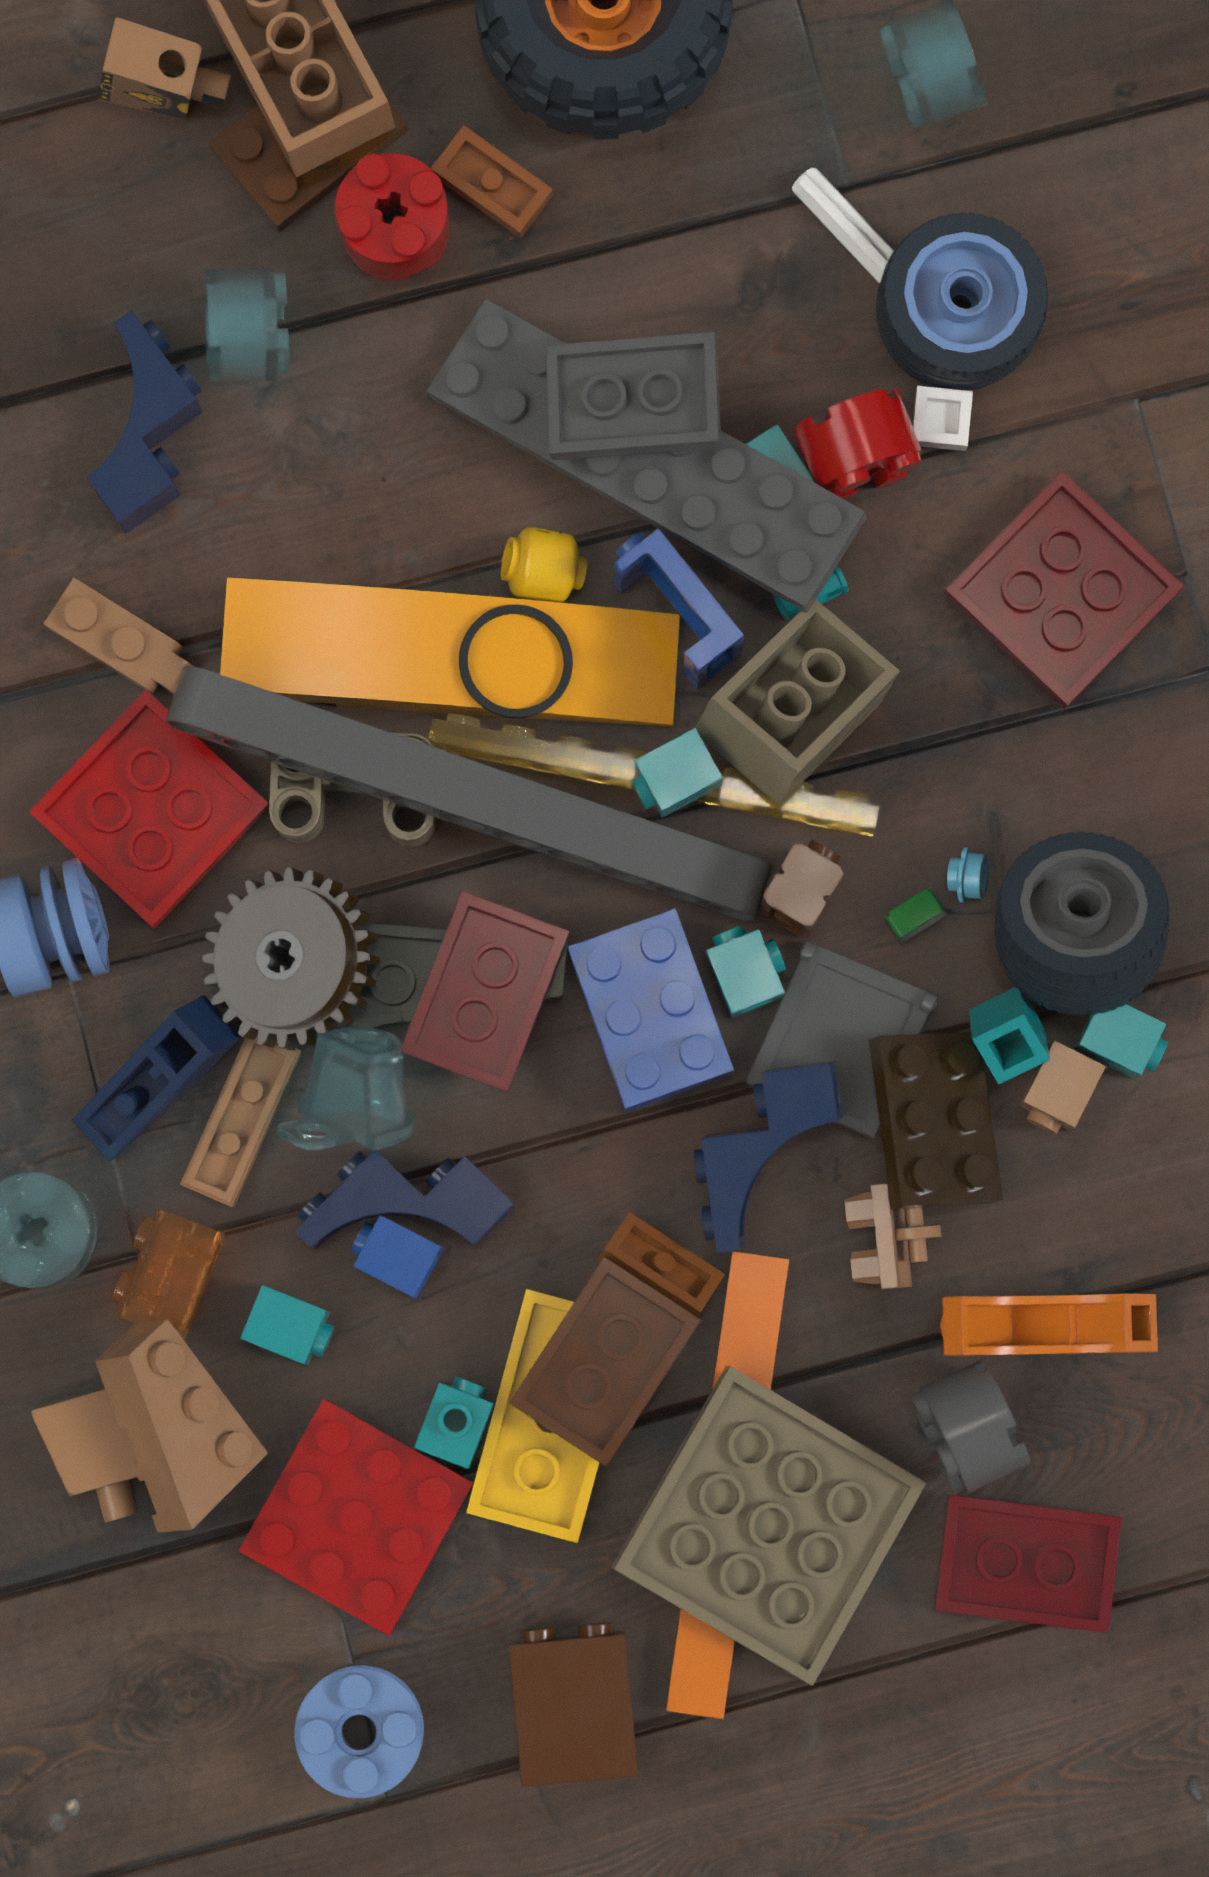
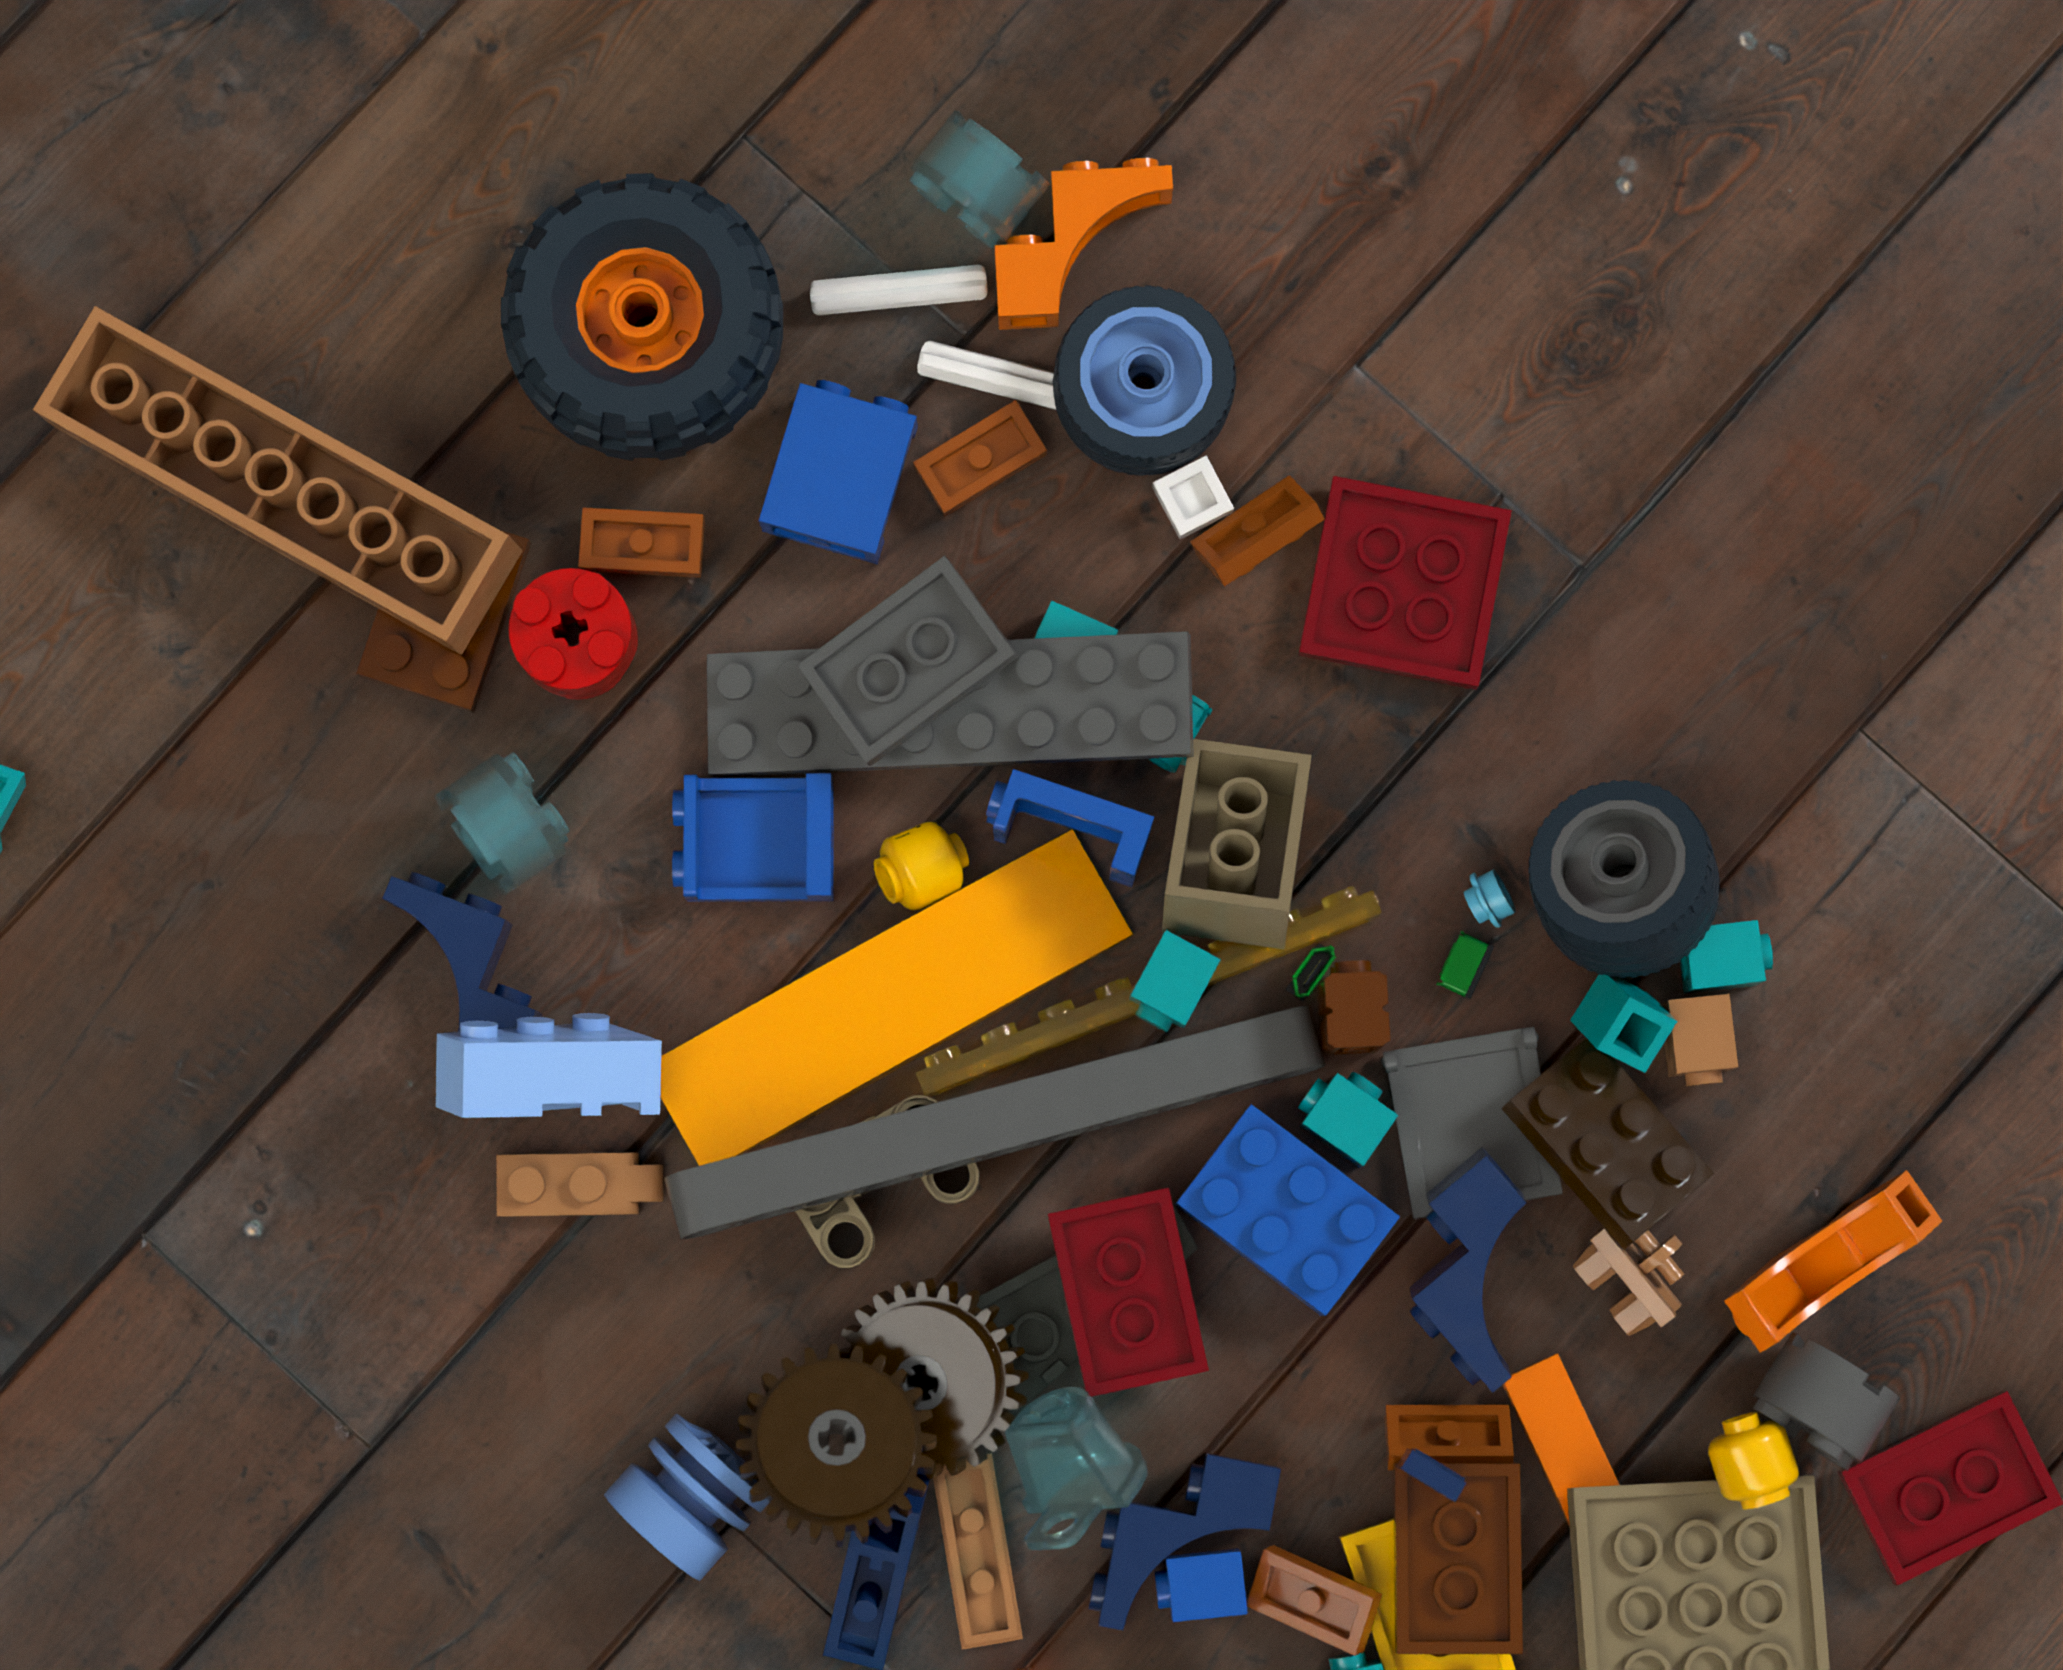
camera: 35 degrees left, 0 degrees up
red plate [29,690,269,929] -> none
medium nougat torso [99,17,230,118] -> none
black piece [459,605,573,718] -> none
red brick [793,388,923,500] -> none
none -> light blue wedge [436,1013,662,1118]
none -> blue panel [672,773,834,902]
none -> dark brown gear [736,1344,937,1547]
none -> blue panel [759,380,918,565]
none -> white axle [810,265,988,315]
none -> dark orange plate [913,400,1047,517]
none -> orange arch [995,158,1173,330]
none -> dark orange plate [1190,475,1325,587]
none -> dark orange plate [1247,1545,1383,1656]
none -> piece [1285,942,1336,1002]
none -> dark blue tile [1396,1447,1467,1502]
none -> yellow head [1708,1412,1799,1509]

